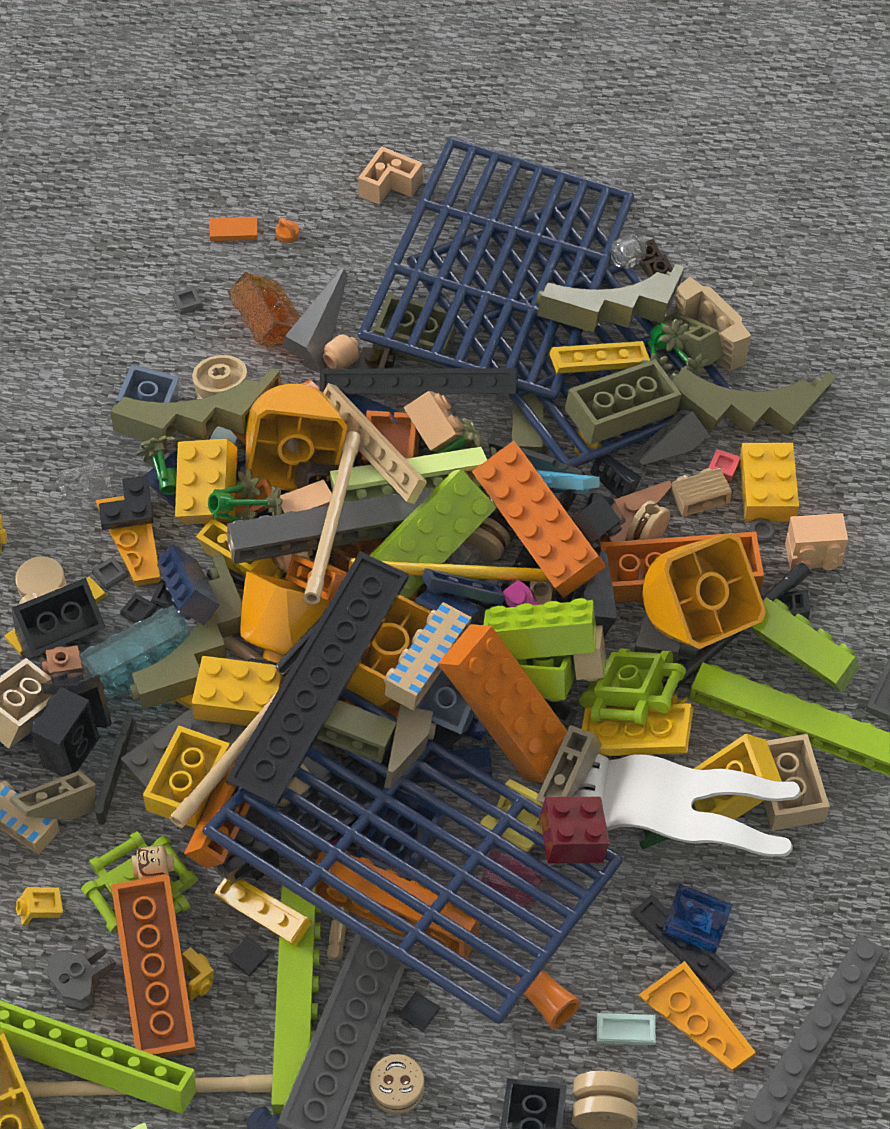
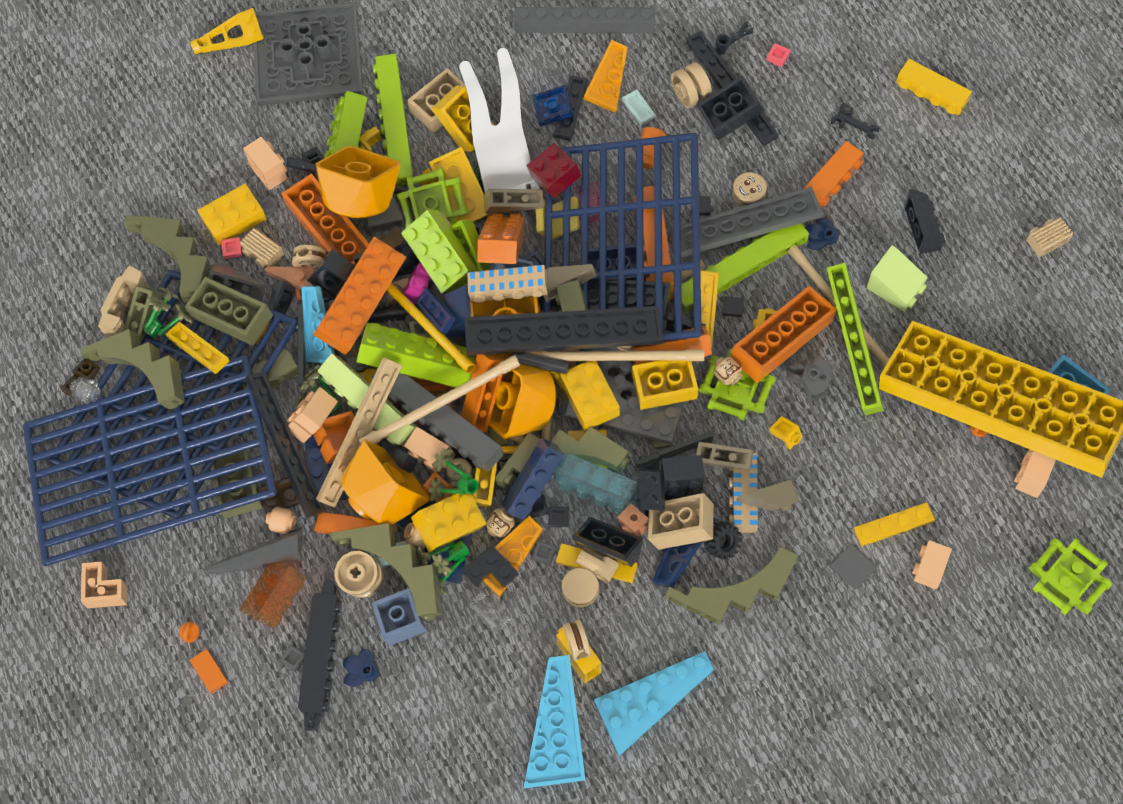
camera: 120 degrees left, 10 degrees up
none -> black hinge [298,579,342,731]
none -> dark blue plate [343,648,379,687]
none -> yellow bracket [358,126,381,152]
none -> tan head [486,508,515,537]

